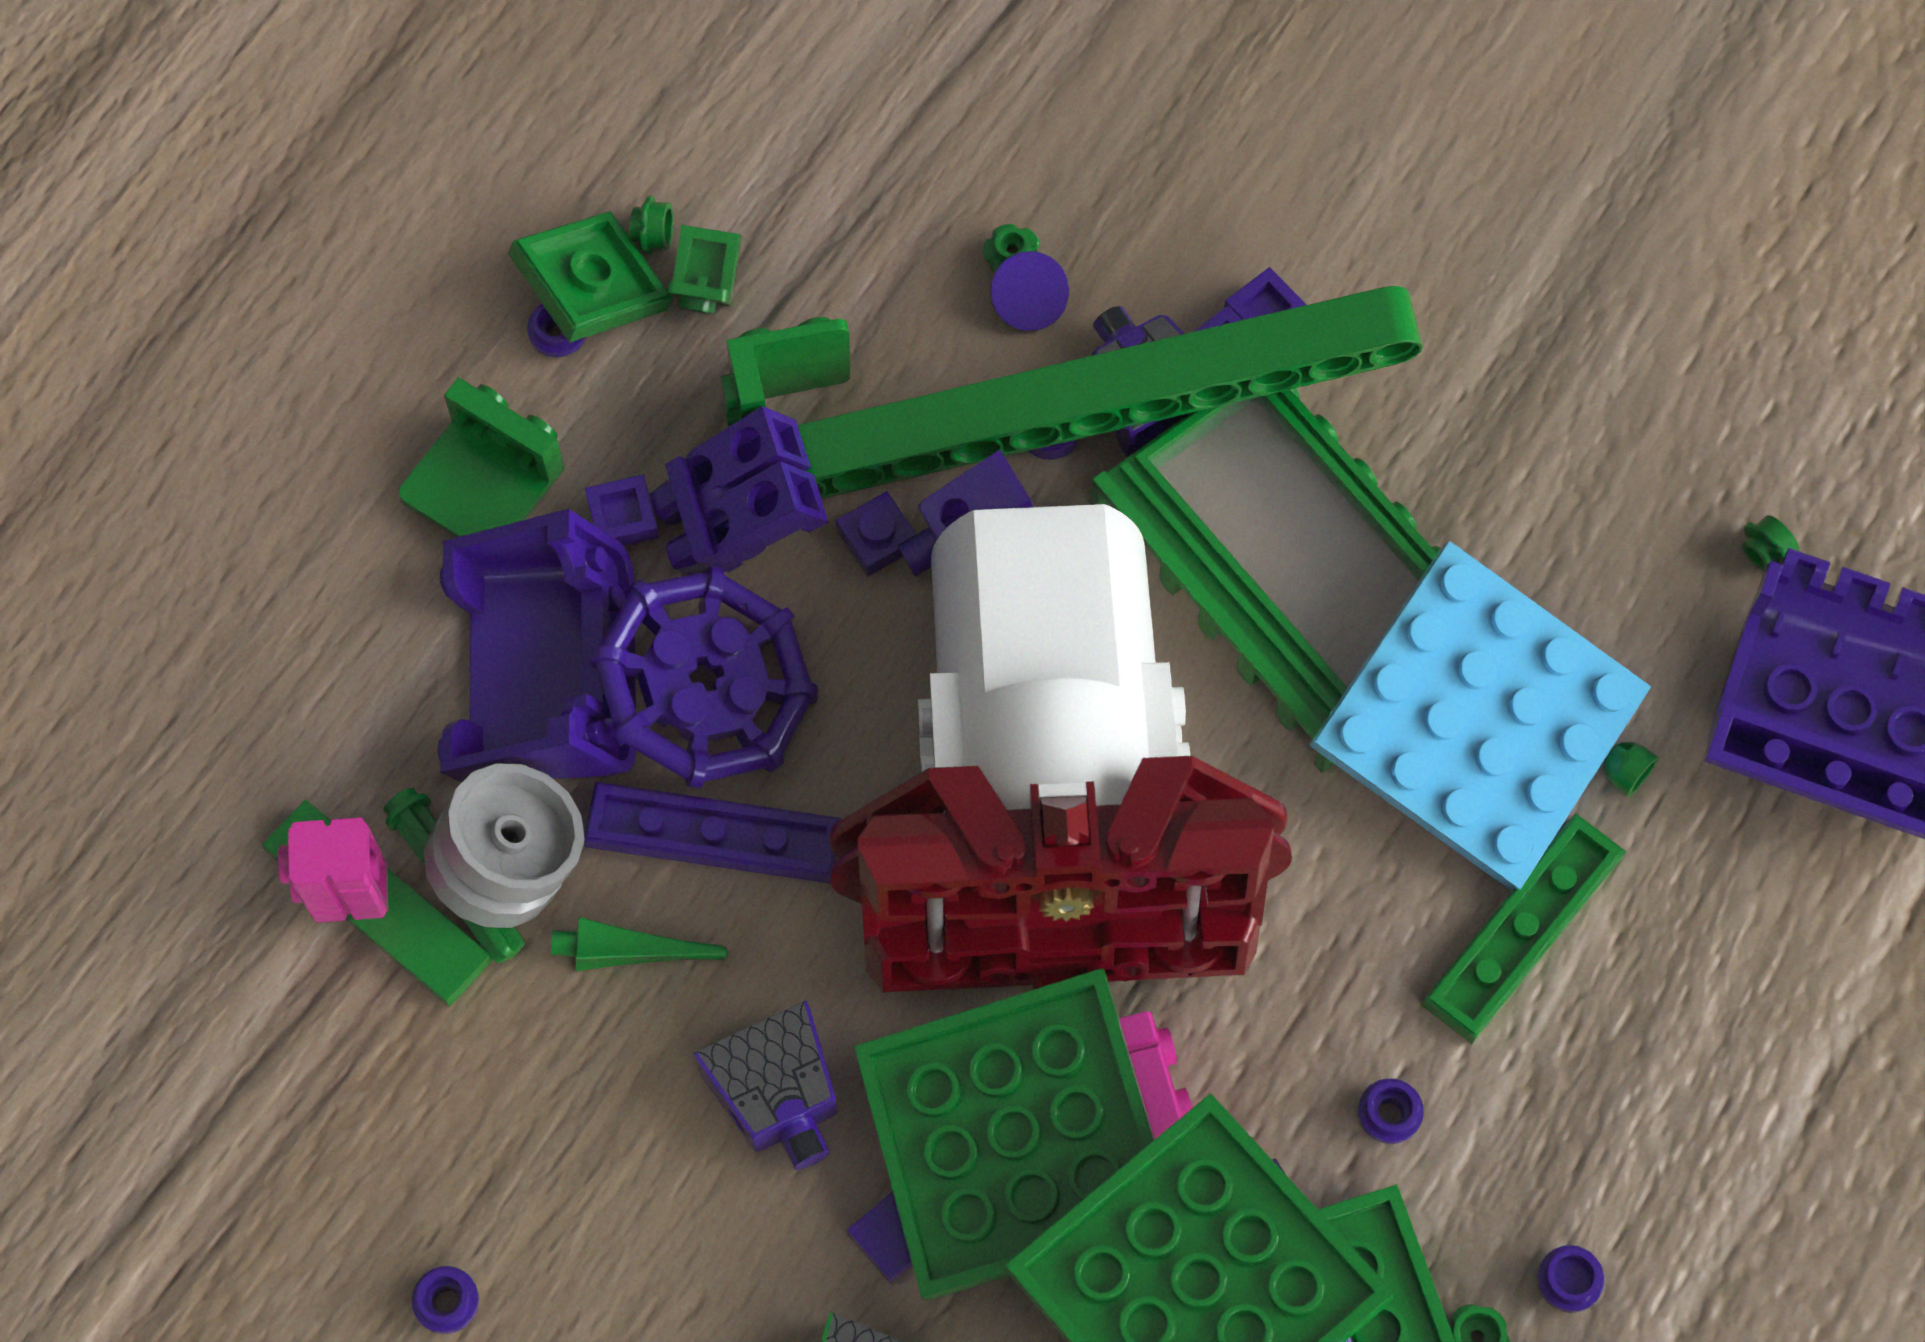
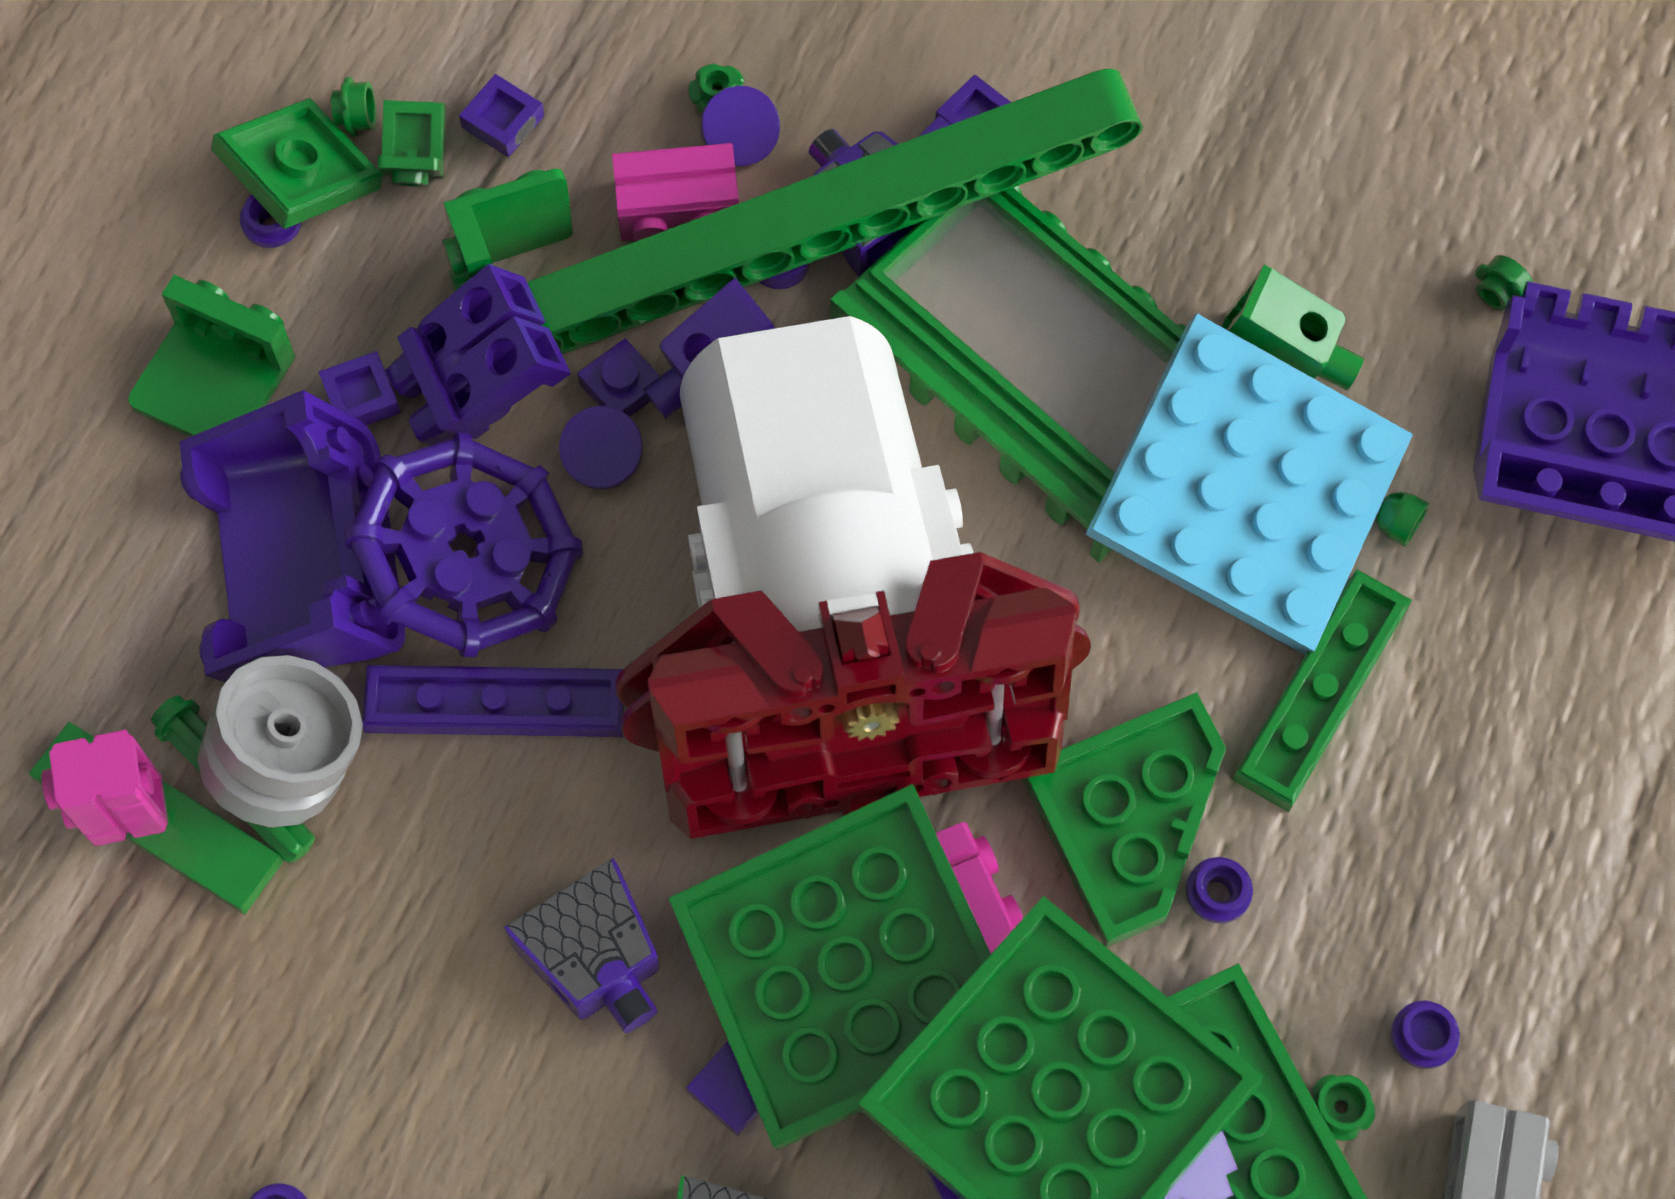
camera: 10 degrees left, 0 degrees up
green piece [551,917,728,971] -> none
none -> dark purple plate [459,74,544,158]
none -> dark purple piece [559,406,643,490]
none -> dark pink brick [612,143,739,242]
none -> green plate [1022,692,1226,947]
none -> green torso [1221,264,1364,391]

